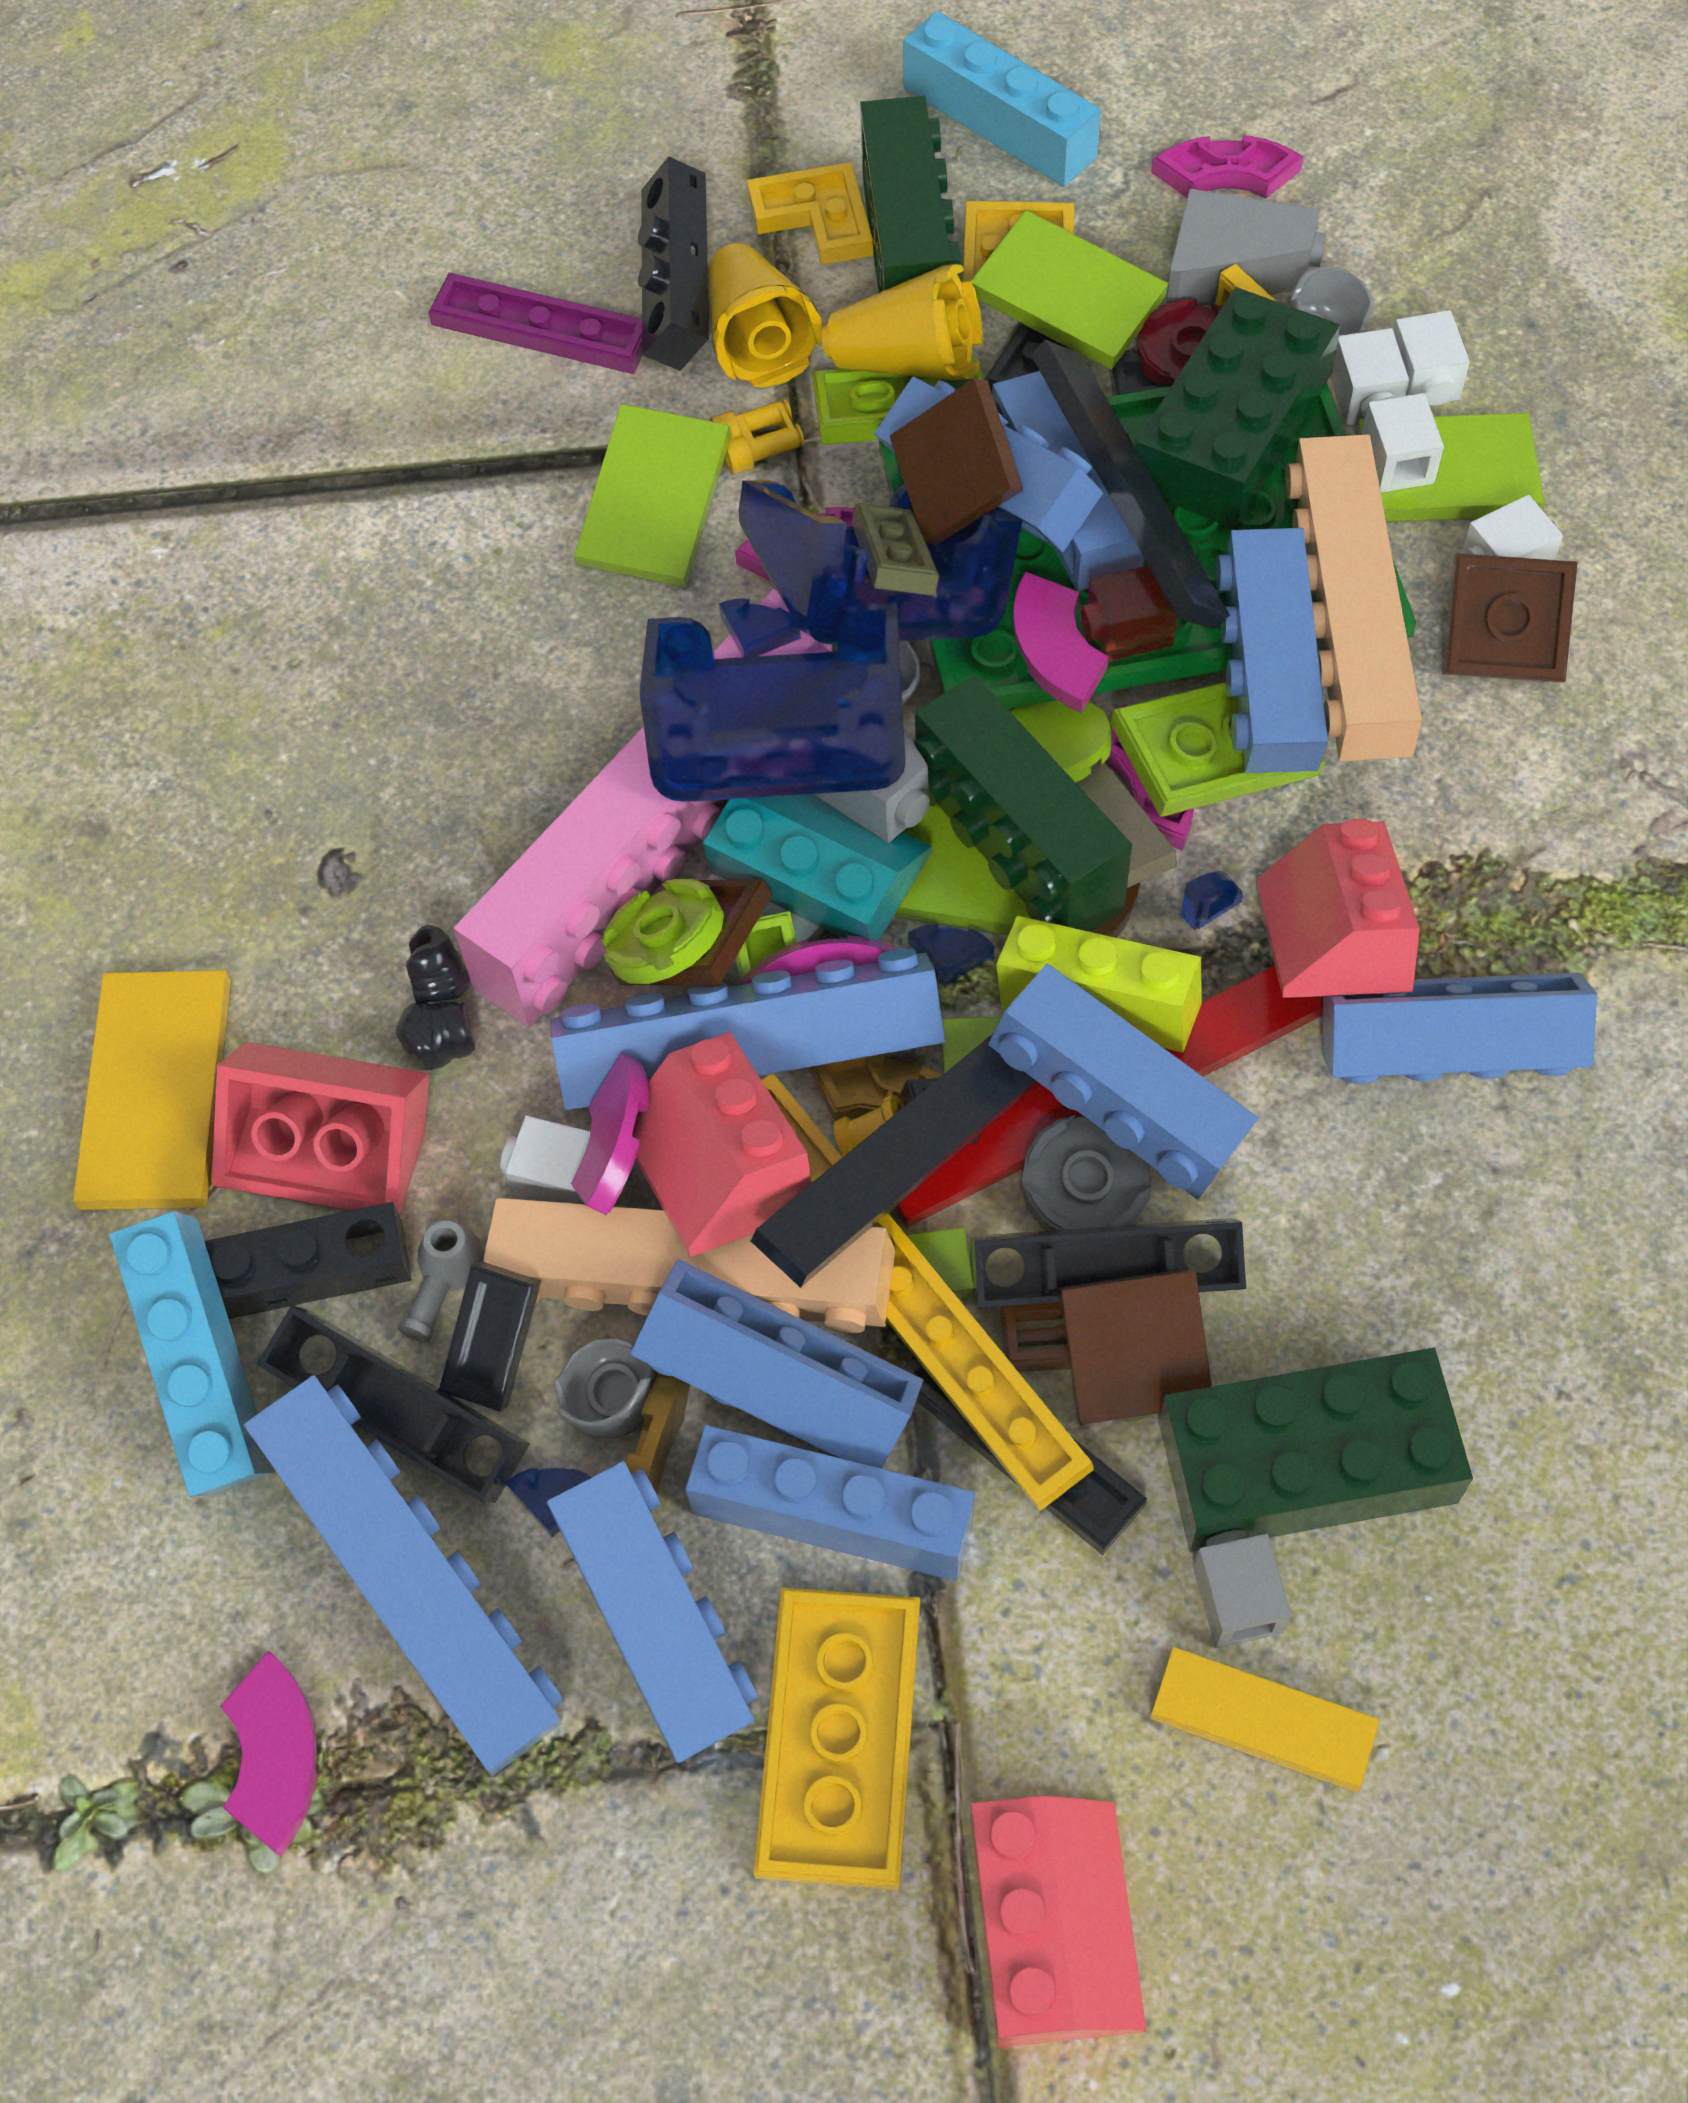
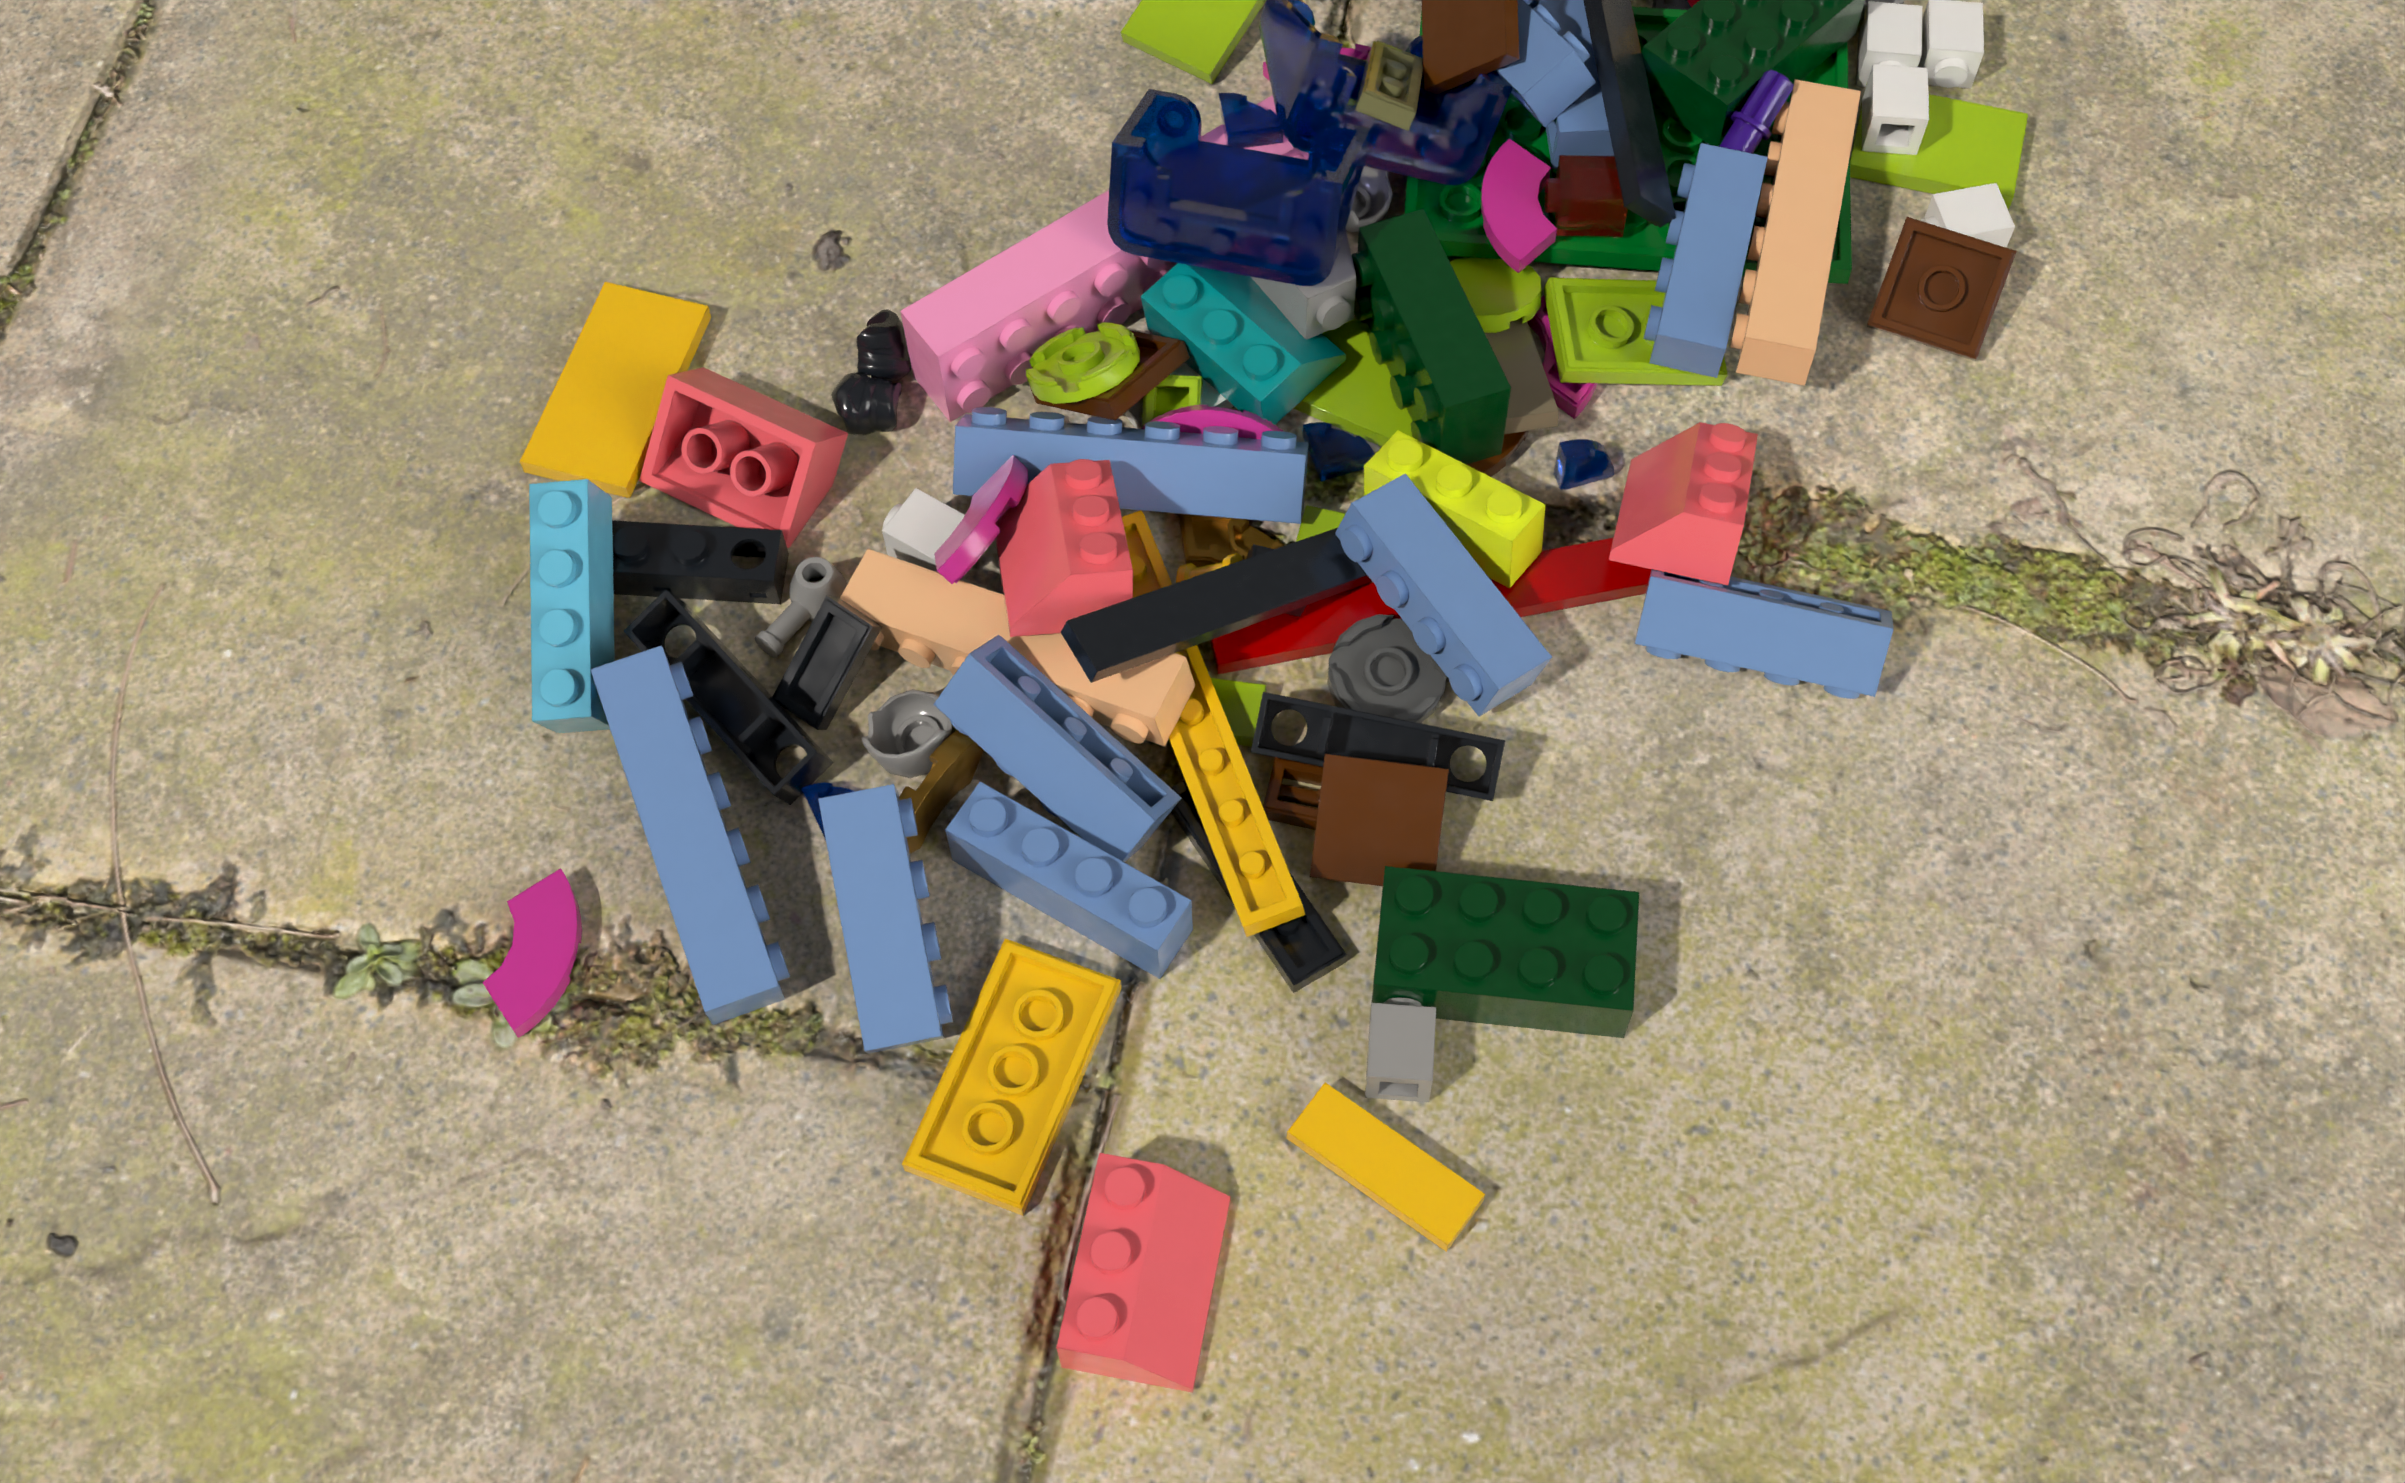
camera: 15 degrees right, 0 degrees up
none -> dark purple axle [1719,70,1793,154]

